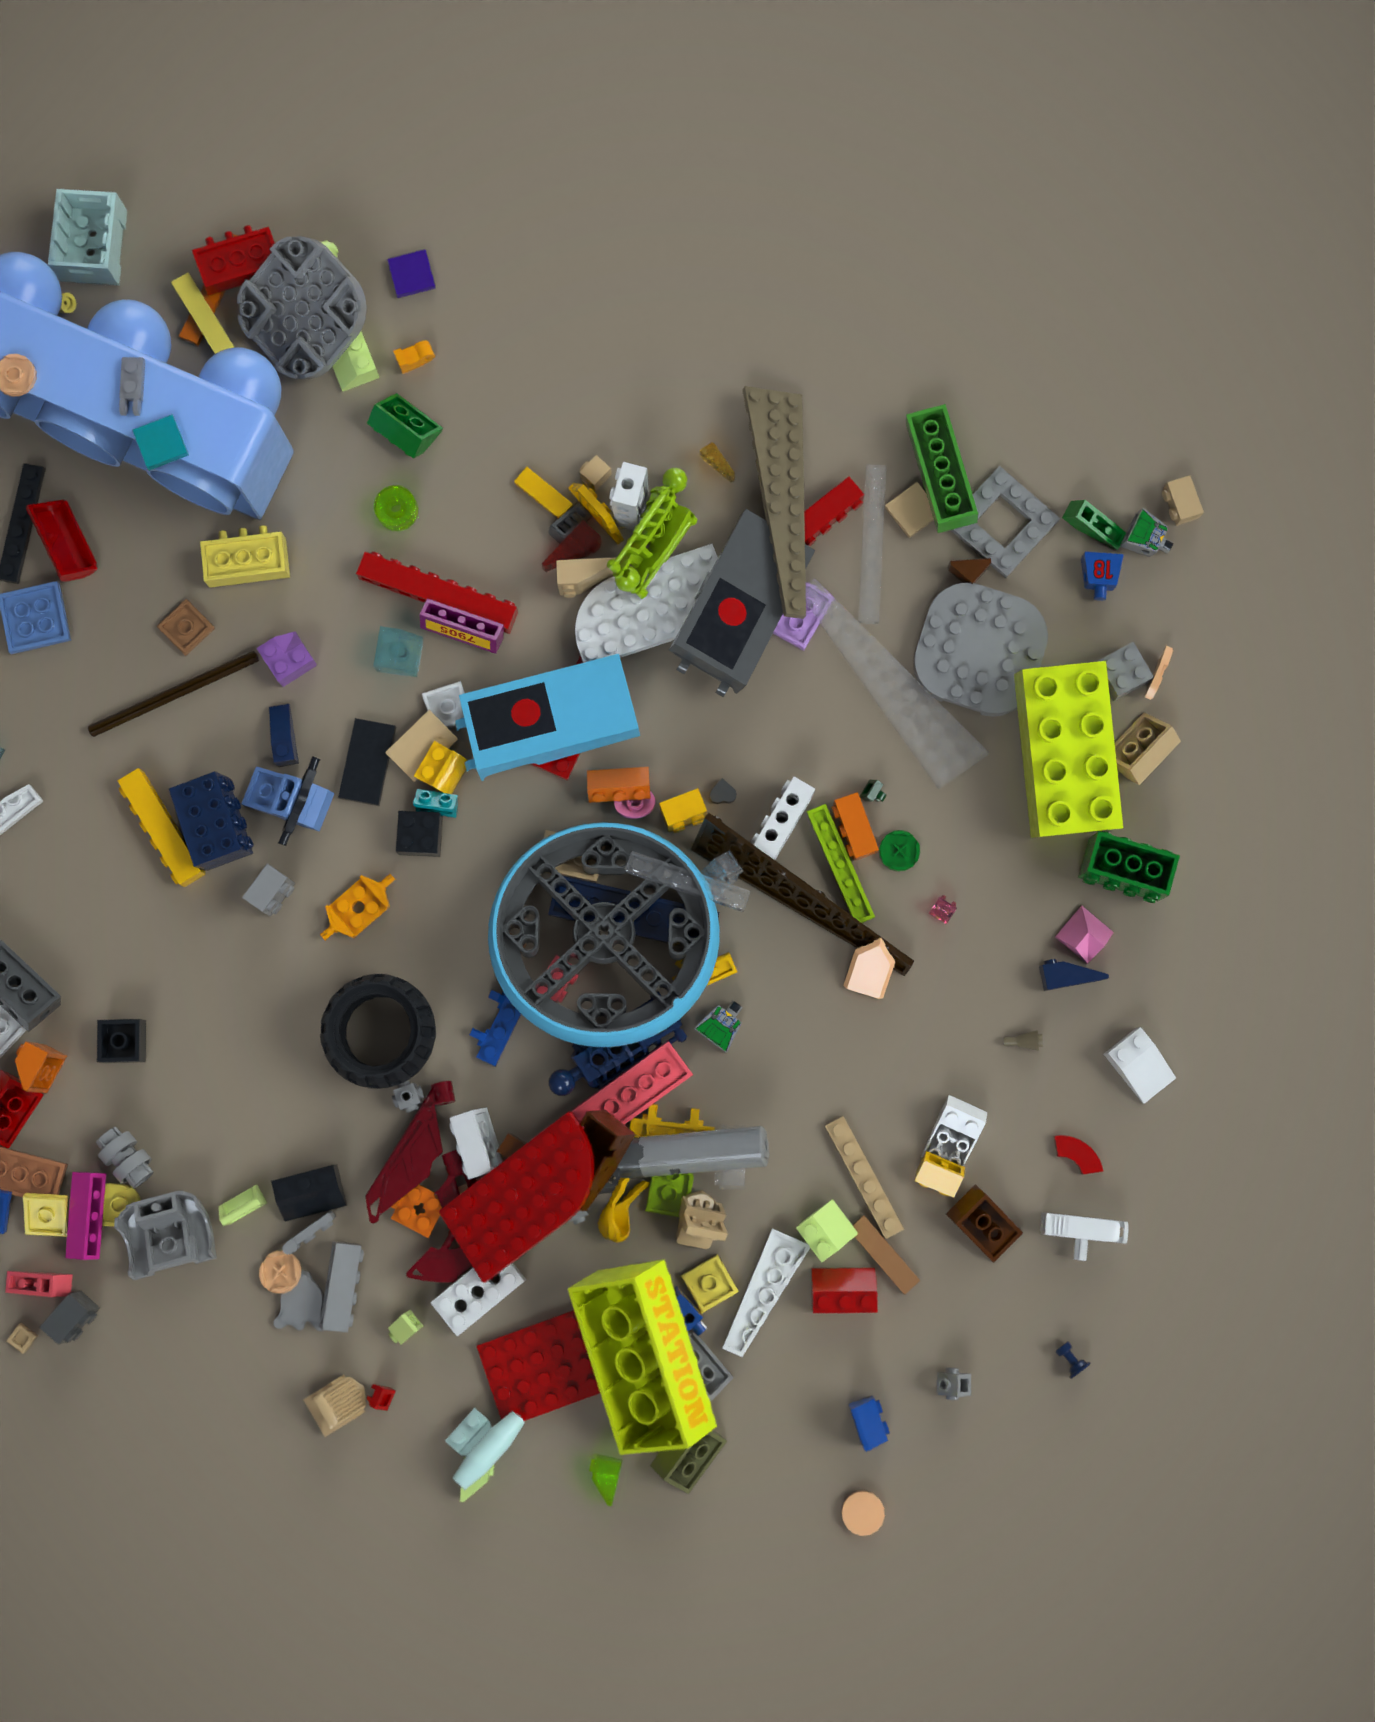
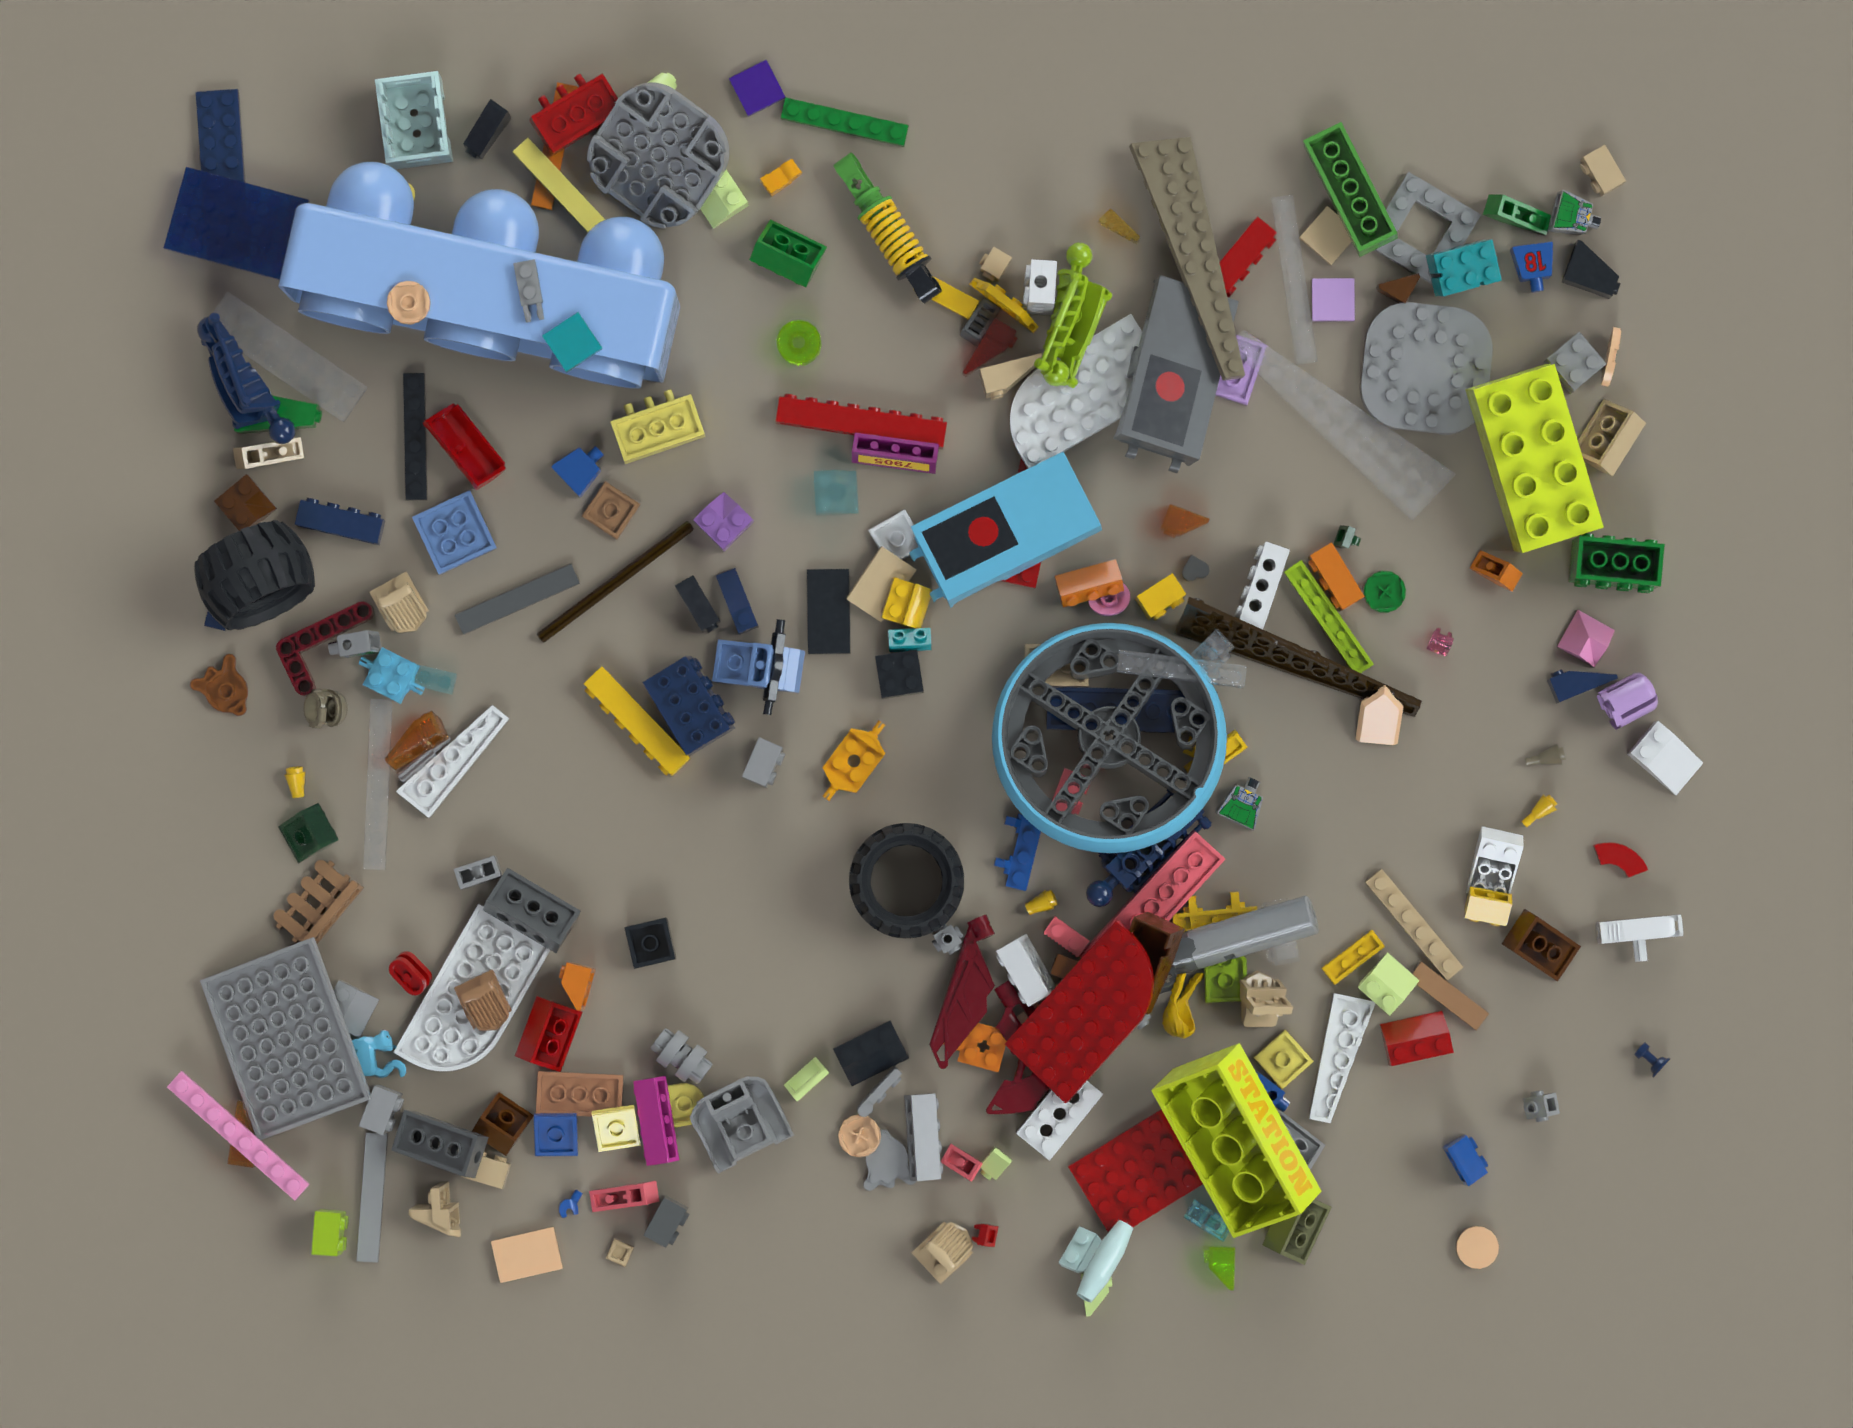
camera: 20 degrees left, 5 degrees up
none -> dark grey tile [455,564,580,635]
none -> black slope [463,99,511,159]
none -> blue torso [551,446,604,498]
none -> black slope [675,575,721,633]
none -> green plate [781,97,909,147]
none -> piece [834,152,942,304]
none -> coral slope [940,1144,983,1182]
none -> yellow cone [1025,890,1058,915]
none -> coral brick [1043,916,1090,957]
none -> clear orange slope [1160,504,1210,539]
none -> clear light blue slope [1184,1199,1230,1242]
none -> lavender tile [1312,278,1355,322]
none -> yellow tile [1321,930,1385,985]
none -> teal piece [1425,239,1502,297]
none -> orange slope [1470,550,1523,592]
none -> yellow cone [1521,794,1558,827]
none -> black slope [1562,240,1621,299]
none -> lavender cylinder [1597,673,1658,730]

